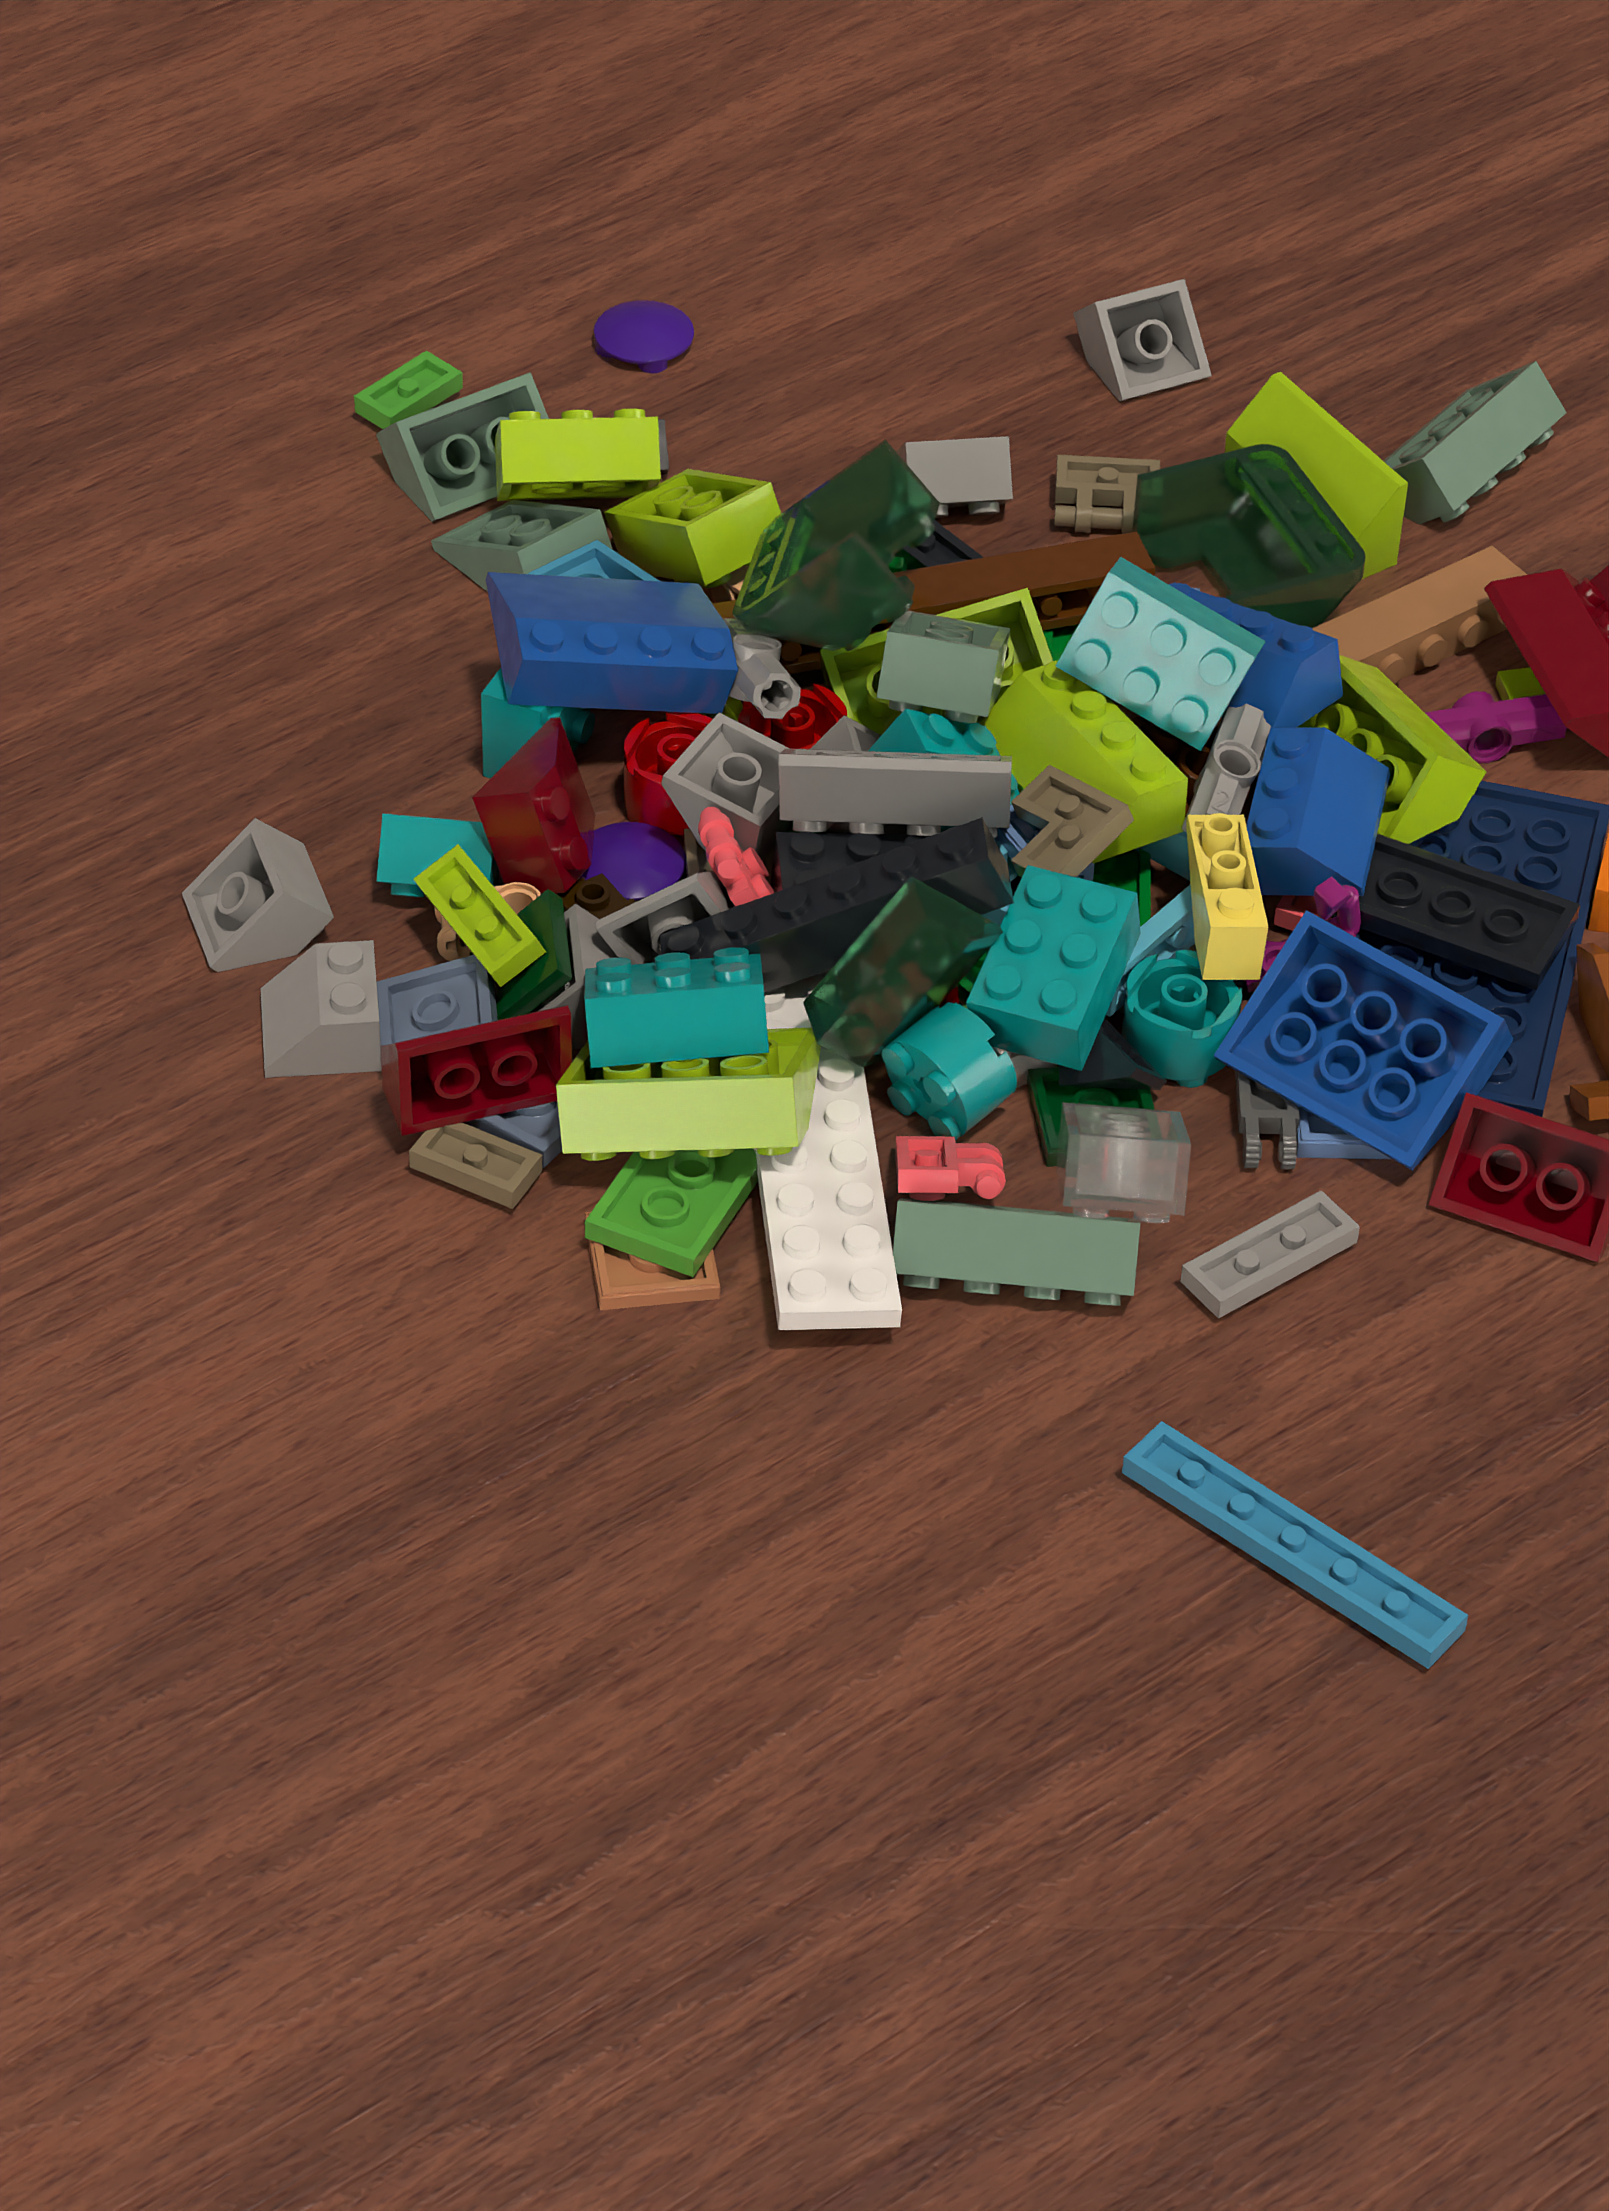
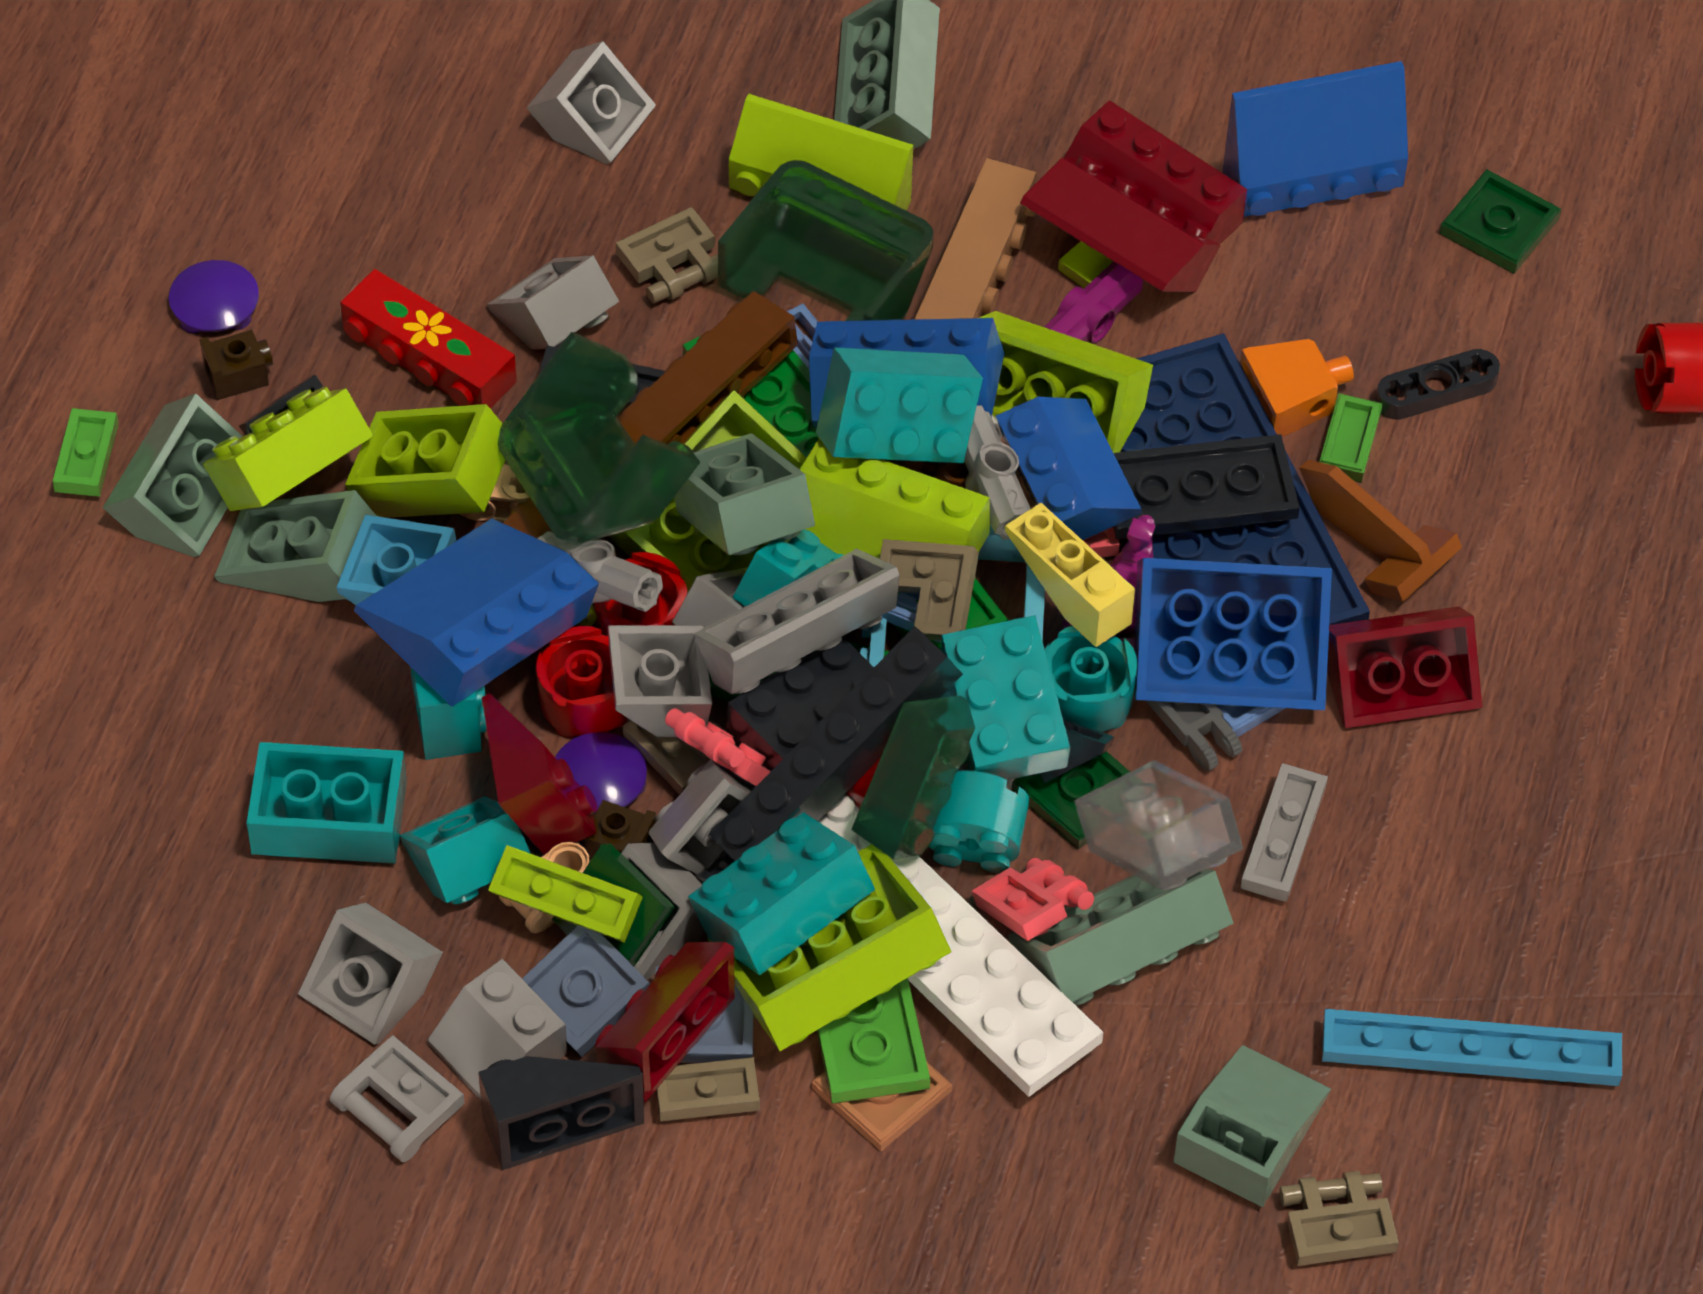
camera: 35 degrees left, 10 degrees up
none -> dark brown brick [199,330,273,400]
none -> teal brick [246,742,407,863]
none -> light grey plate [330,1035,465,1162]
none -> red brick [340,269,517,409]
none -> black slope [478,1056,645,1170]
none -> sand green slope [1173,1045,1331,1207]
none -> dark tan plate [1279,1170,1399,1266]

